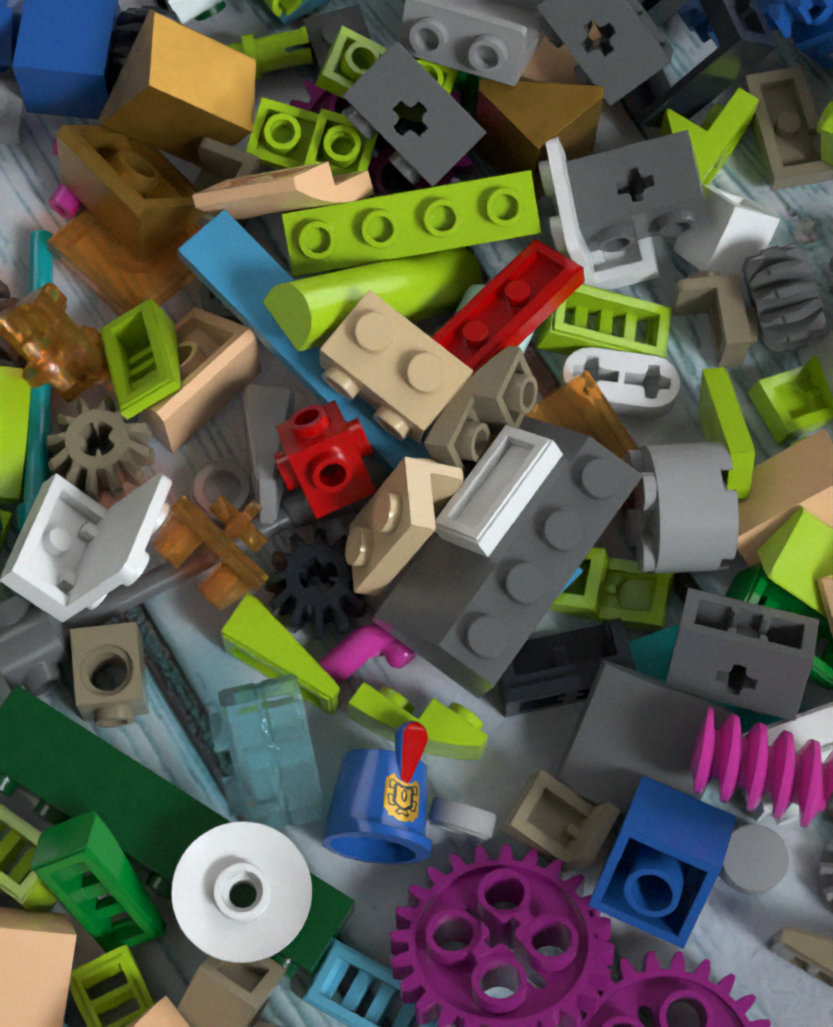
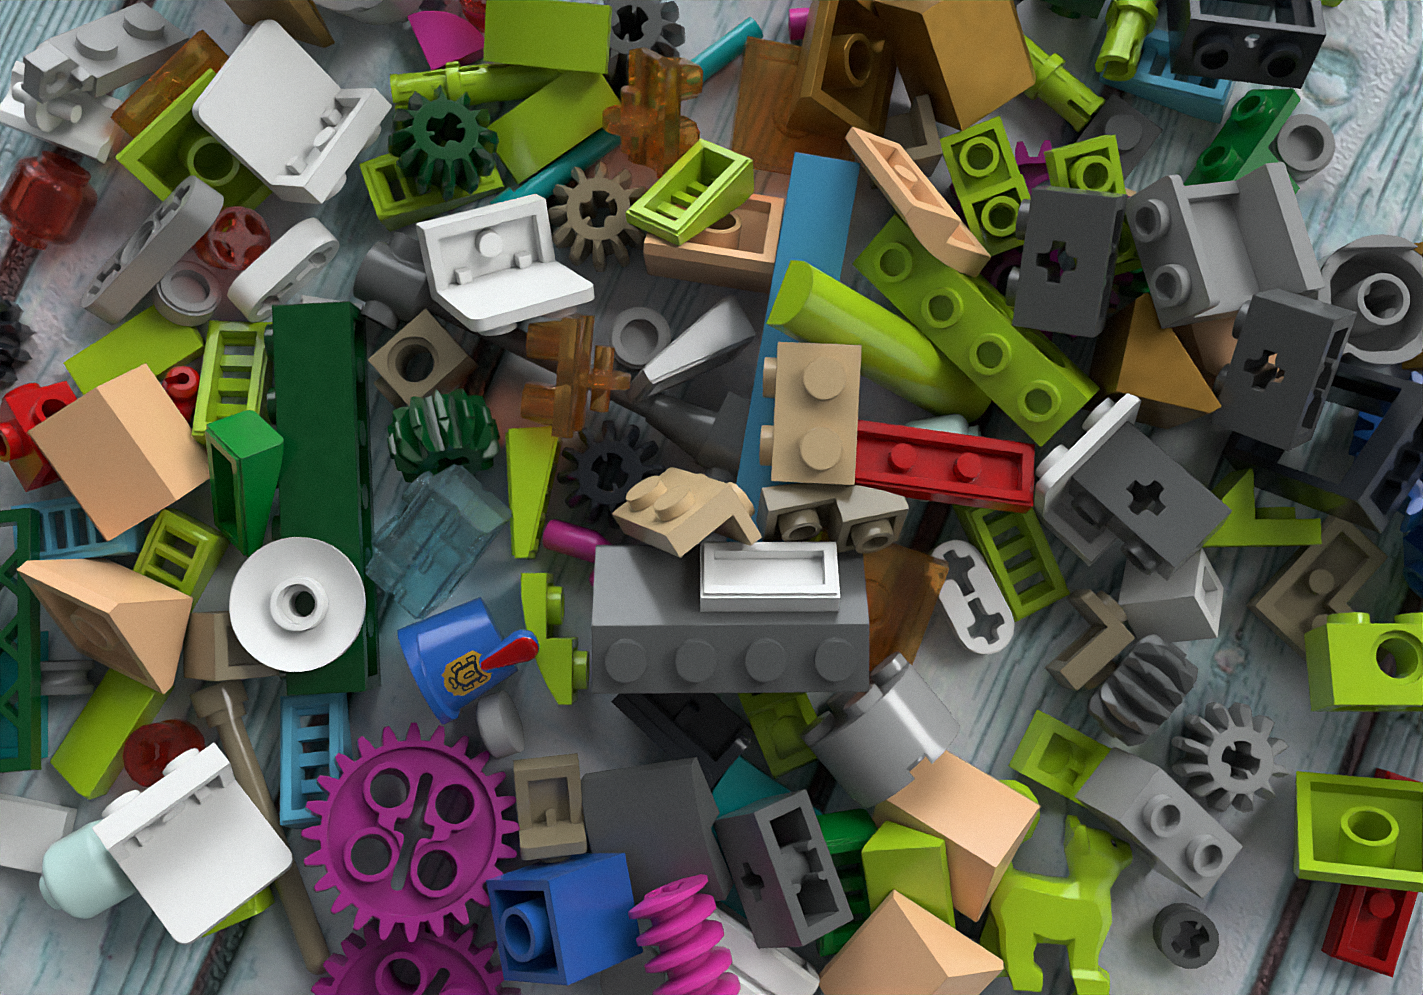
camera: 60 degrees right, 15 degrees up
red brick [273,400,376,519] -> none
lime tile [698,367,755,499] -> none
none -> dark green gear [387,389,500,488]

